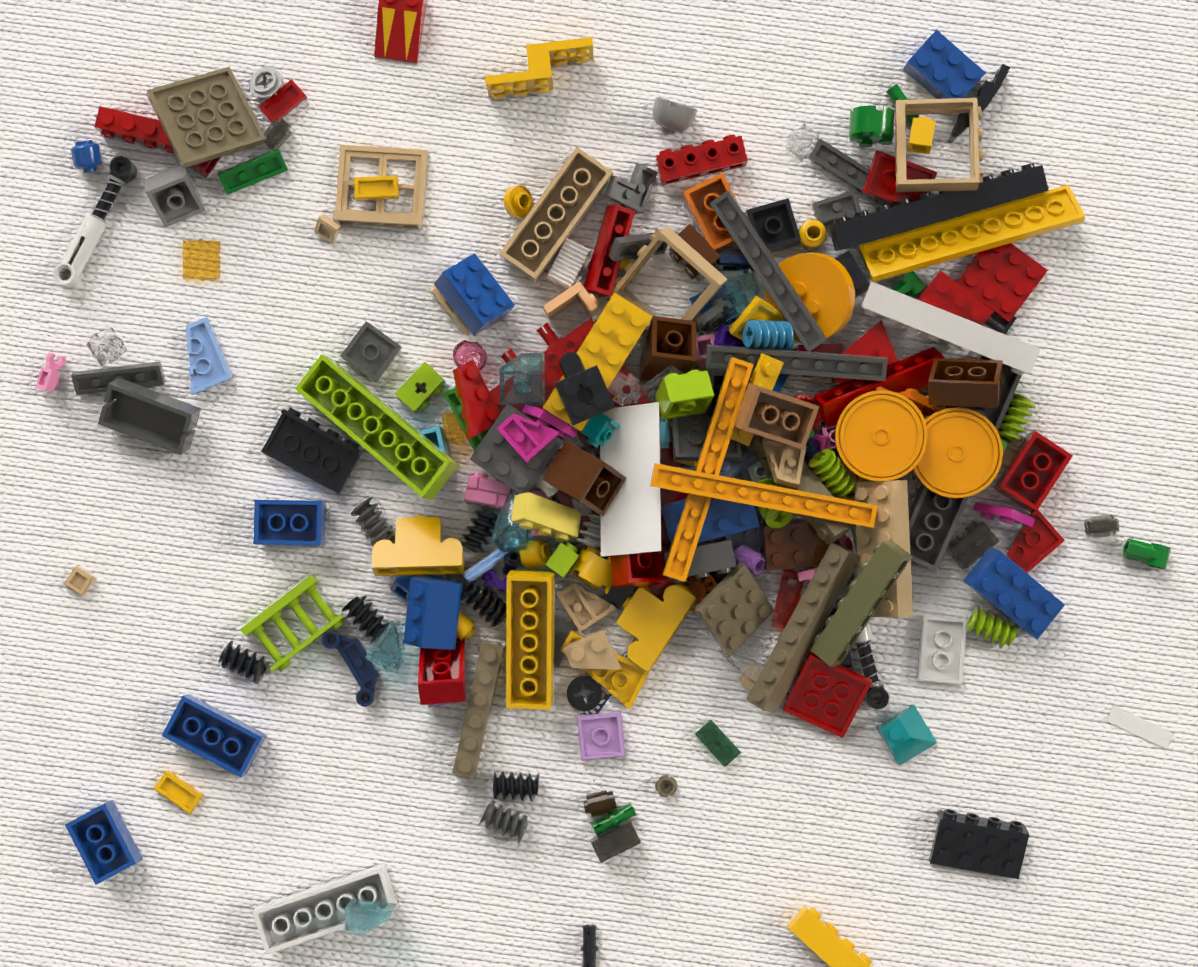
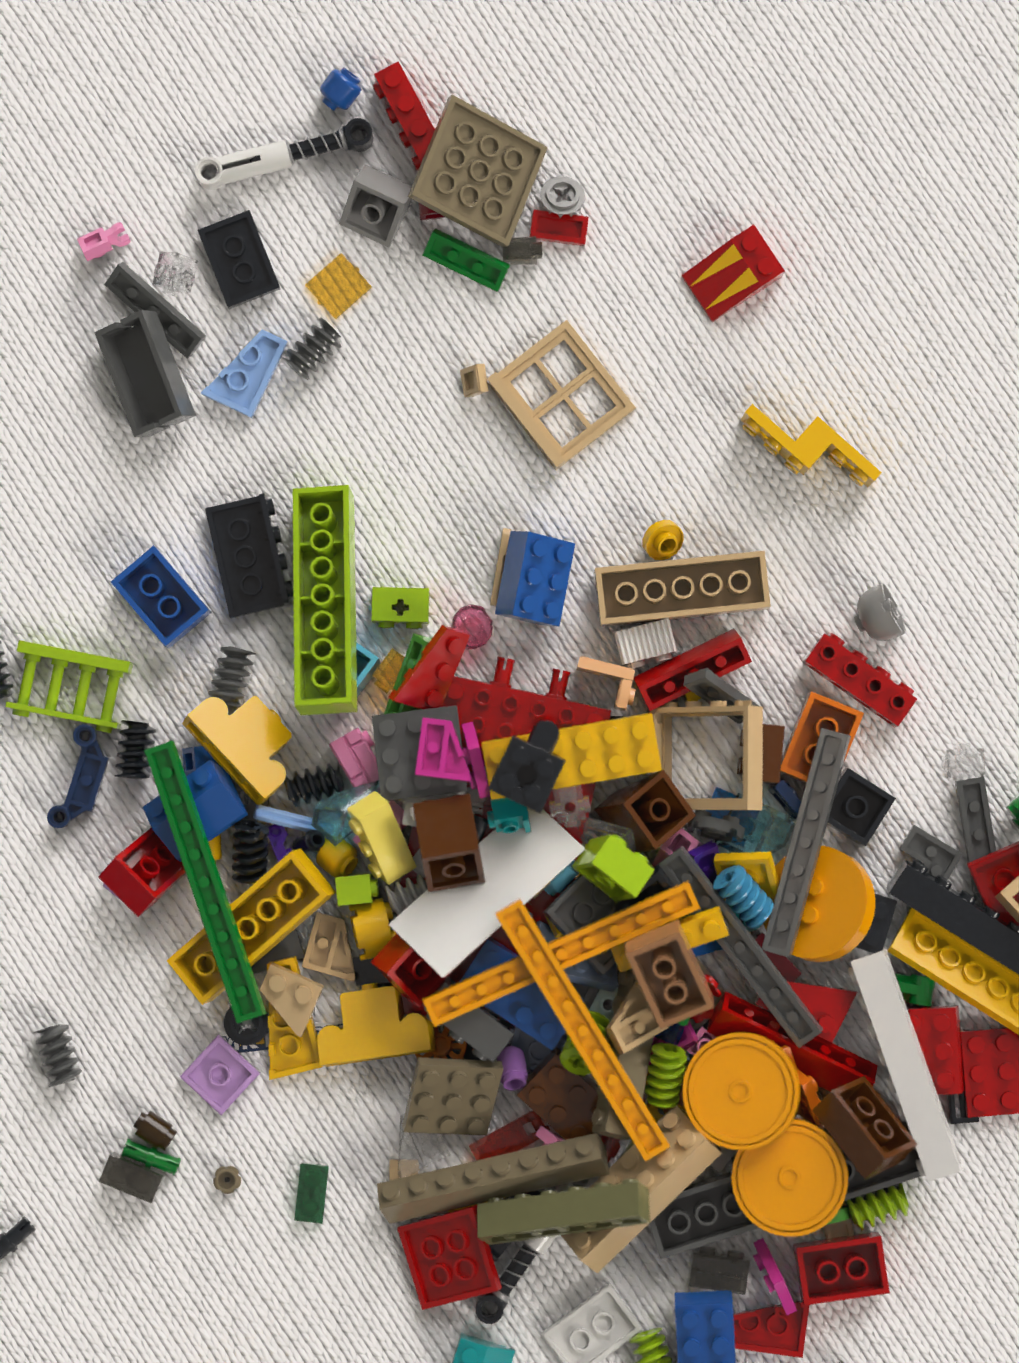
camera: 45 degrees right, 0 degrees up
dark grey plate [340,321,402,383] -> none
yellow tile [354,175,399,201] -> none
clear light blue slope [365,620,405,672] -> none
dark tan brick [452,641,505,779] -> none
black piece [493,771,539,802] -> none
clear light blue slope [499,353,545,405] -> none
dark grey plate [604,164,658,214] -> none
yellow head [798,220,827,251] -> none
none -> green plate [144,740,266,1023]
none -> black plate [197,210,281,309]
none -> dark grey piece [281,317,342,380]

